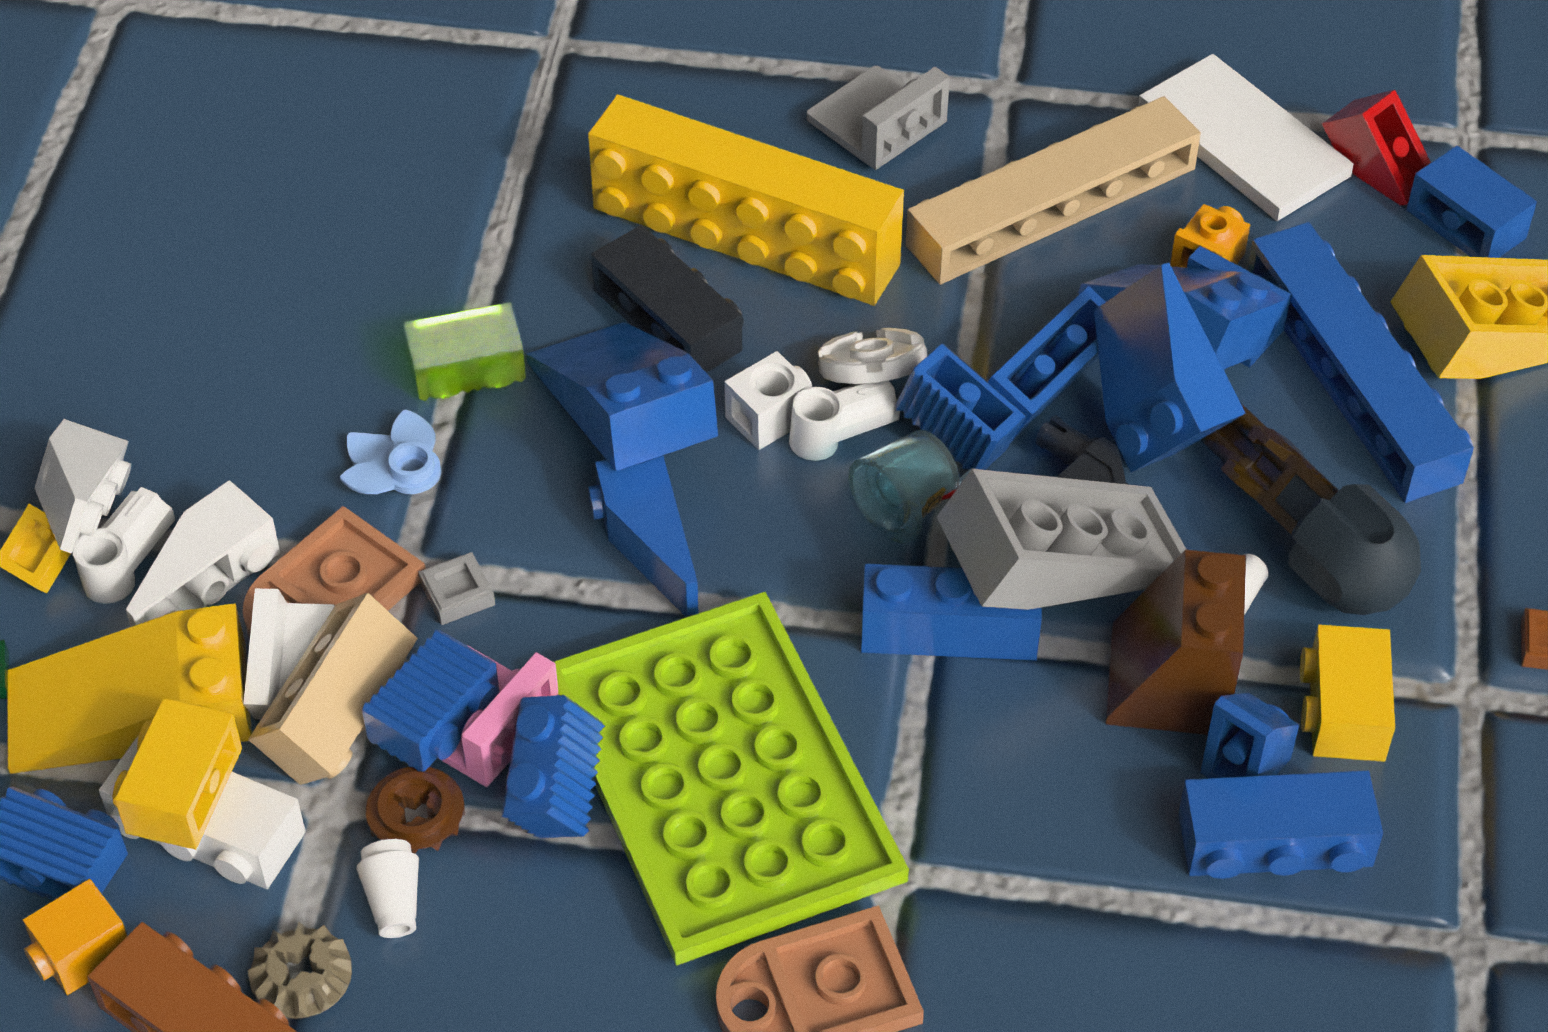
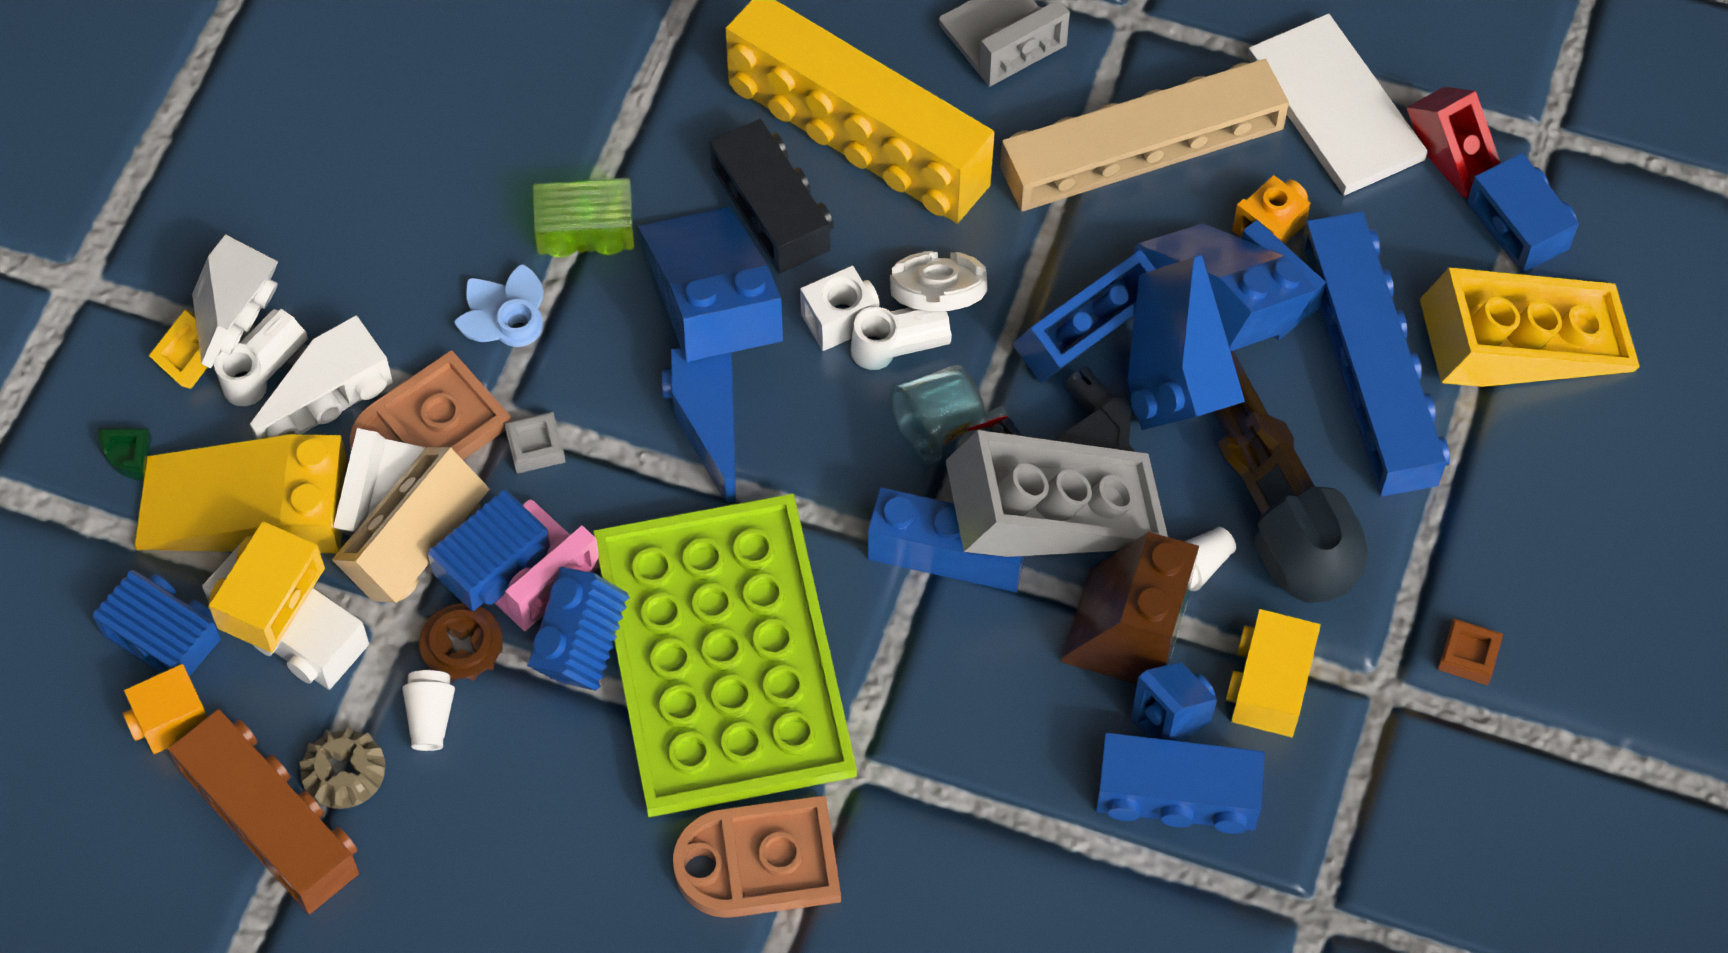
camera: 10 degrees right, 10 degrees up
blue brick [896,344,1027,471] -> none

